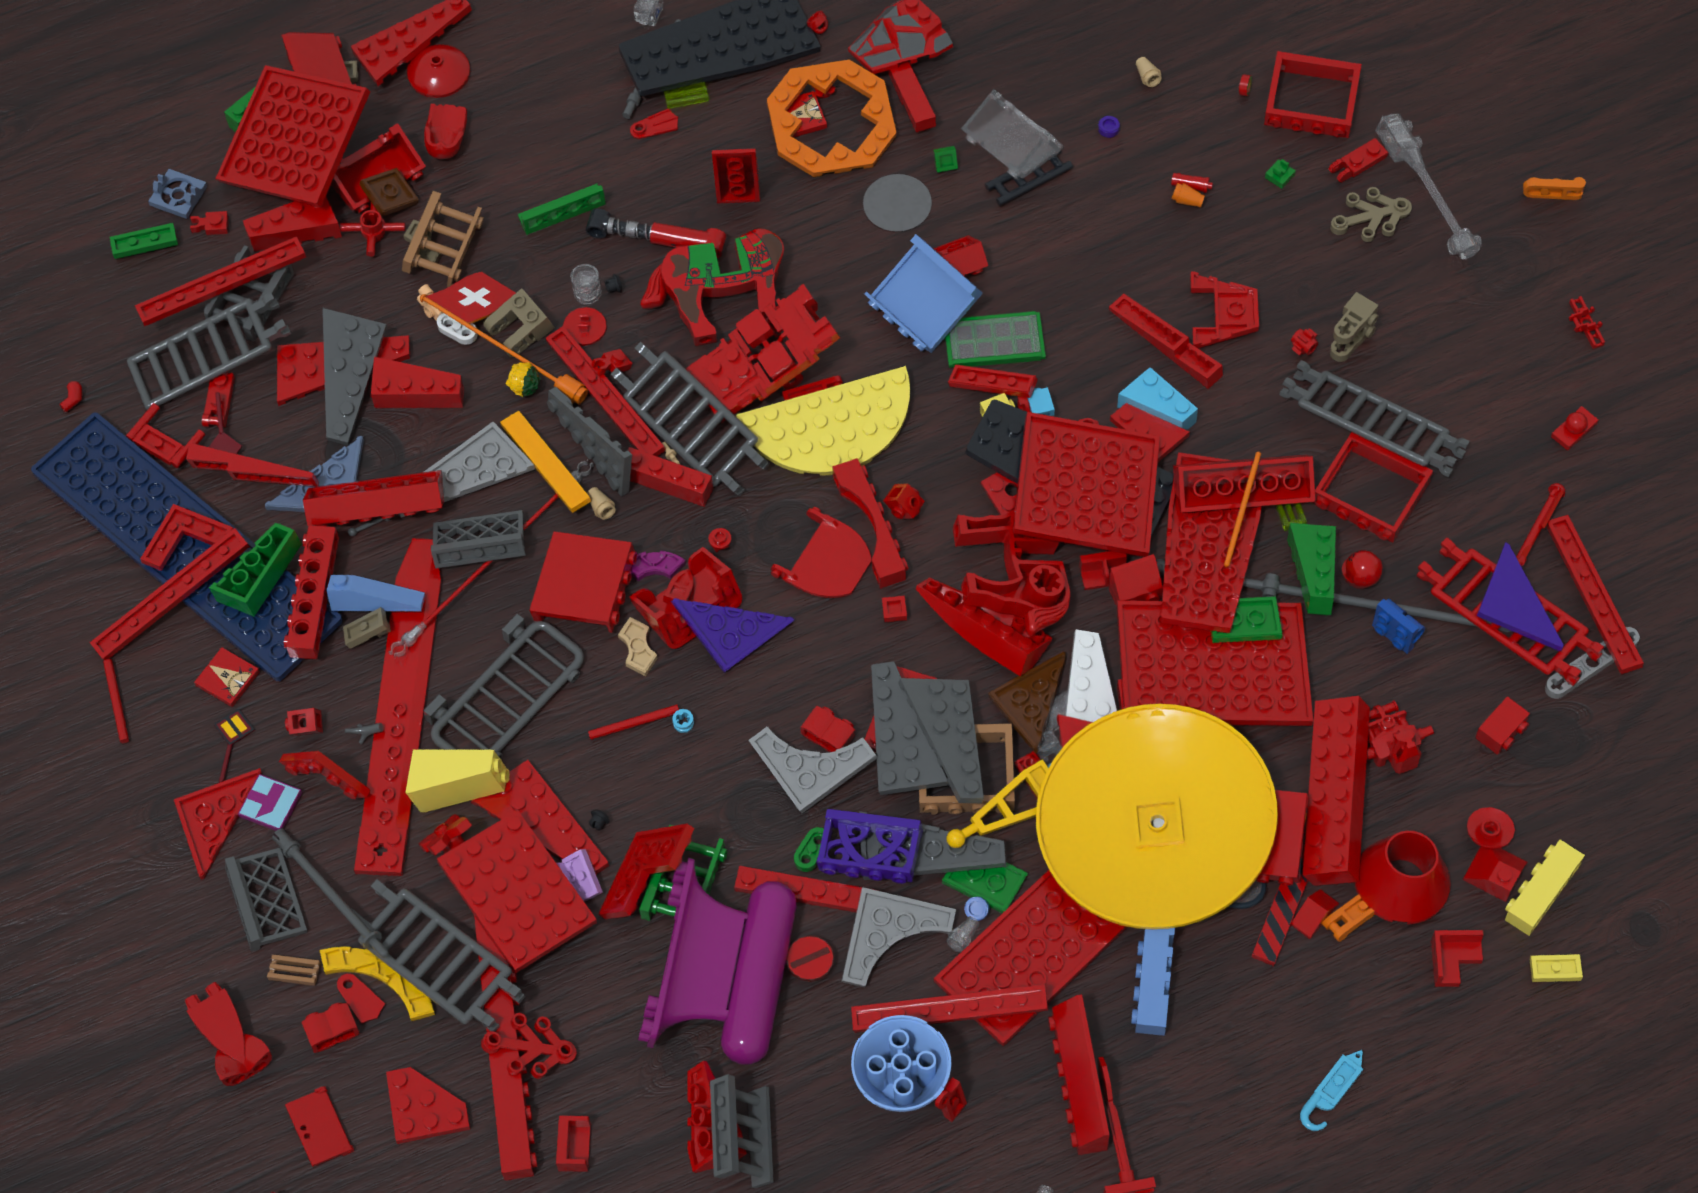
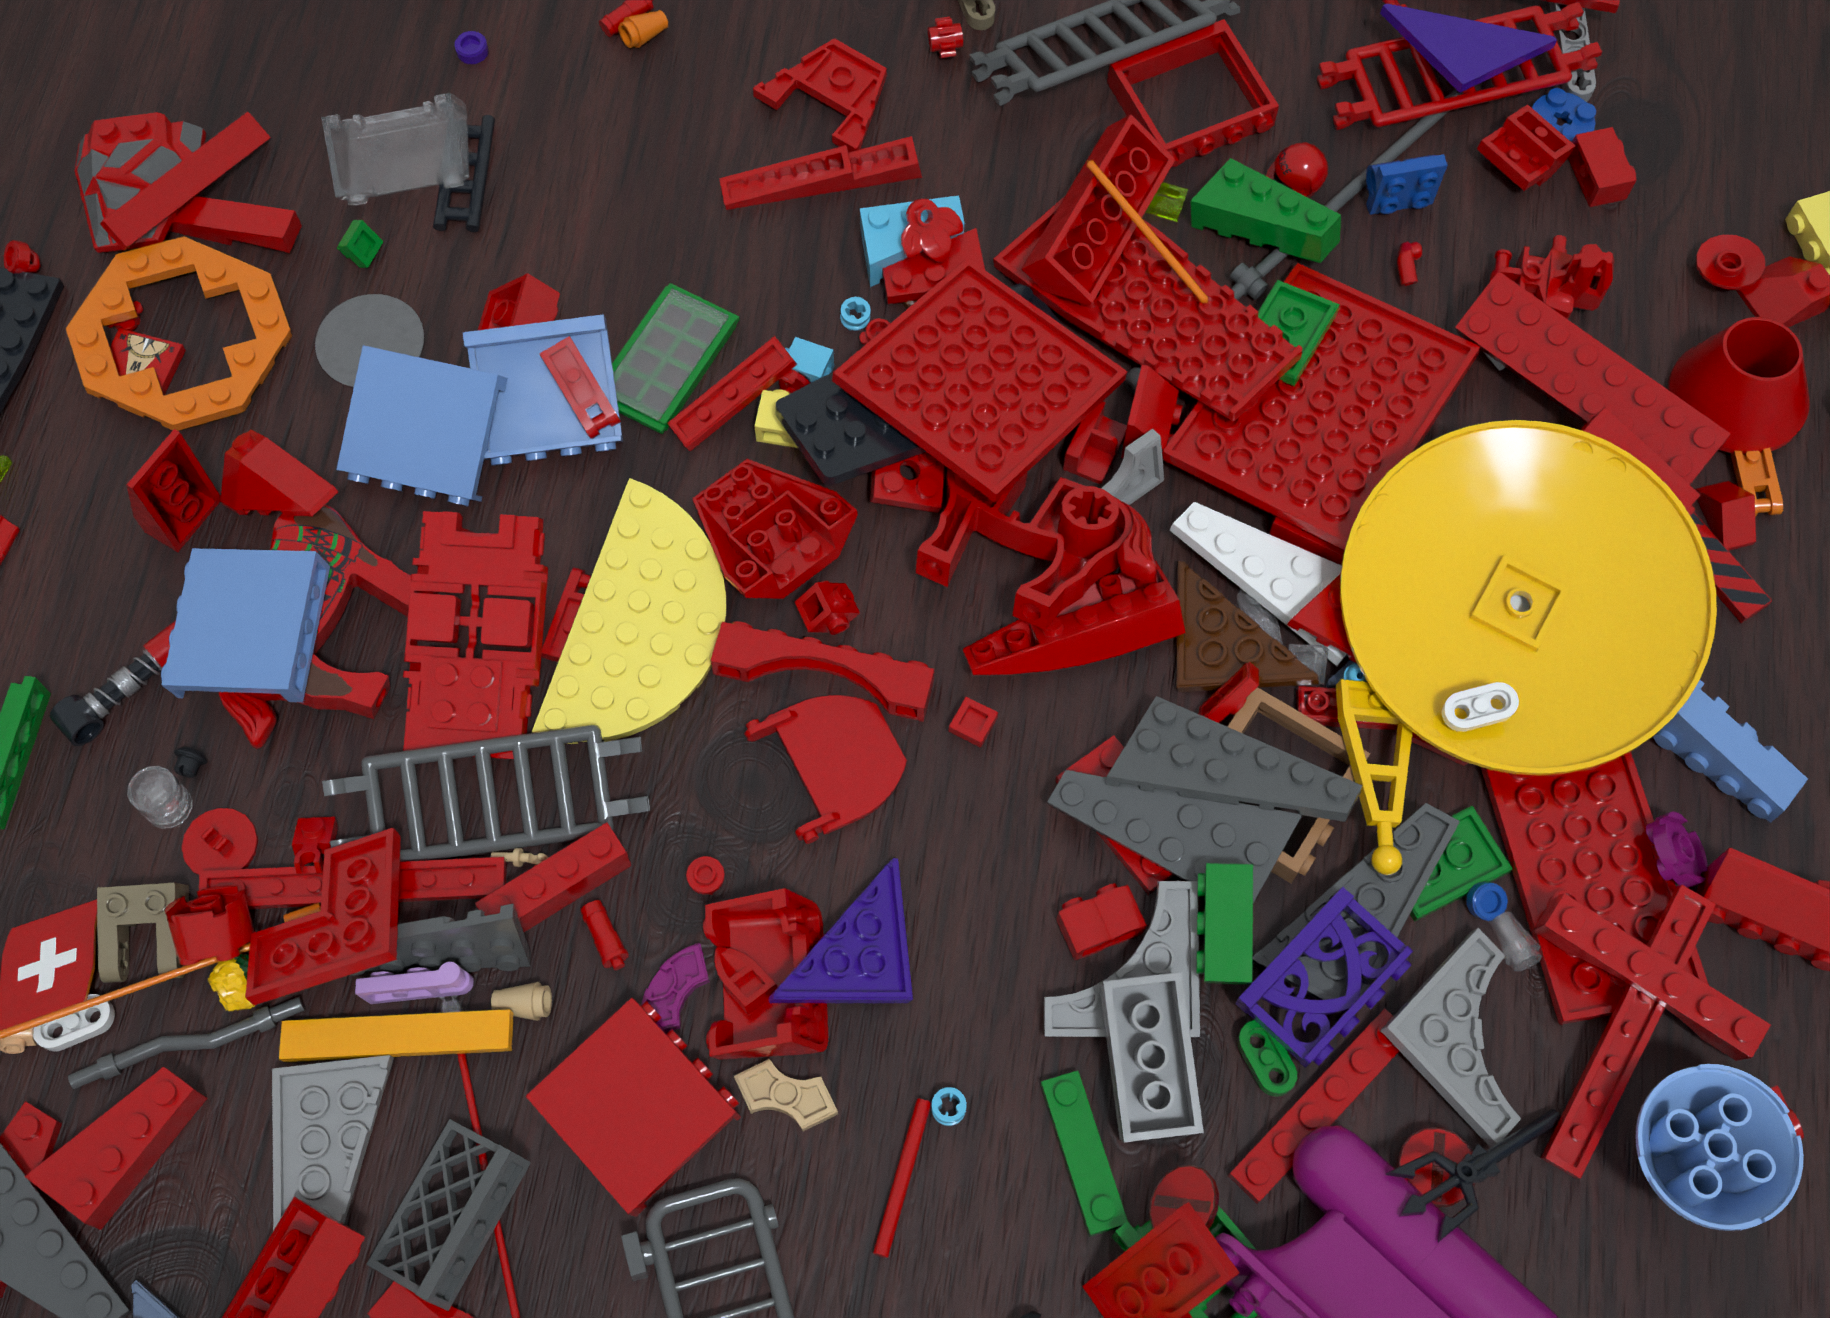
camera: 60 degrees left, 5 degrees up
none -> dark grey bar [68,996,305,1089]
none -> red tile [100,112,271,251]
none -> medium blue panel [161,548,330,703]
none -> red brick [165,885,255,965]
none -> red wedge [220,430,338,516]
none -> red plate [245,828,401,1006]
none -> medium blue panel [336,345,508,506]
none -> lavender plate [355,962,474,1004]
none -> plate [539,336,621,439]
none -> red piece [580,900,629,970]
none -> red wedge [692,459,858,599]
none -> medium azure bush [840,297,871,331]
none -> red plate [901,198,963,263]
none -> green plate [1040,1071,1127,1237]
none -> light grey brick [1099,972,1204,1142]
none -> light grey tile [1101,429,1164,505]
none -> red piece [1149,1164,1219,1229]
none -> green brick [1196,863,1253,985]
none -> red plate [1199,661,1259,723]
none -> black piece [1386,1109,1561,1243]
none -> red arm [1397,241,1422,286]
none -> white plate [1442,682,1519,732]
none -> red brick [1477,104,1575,191]
none -> blue plate [1532,88,1596,142]
none -> red arch [1533,893,1771,1061]
none -> magenta plate [1646,811,1708,888]

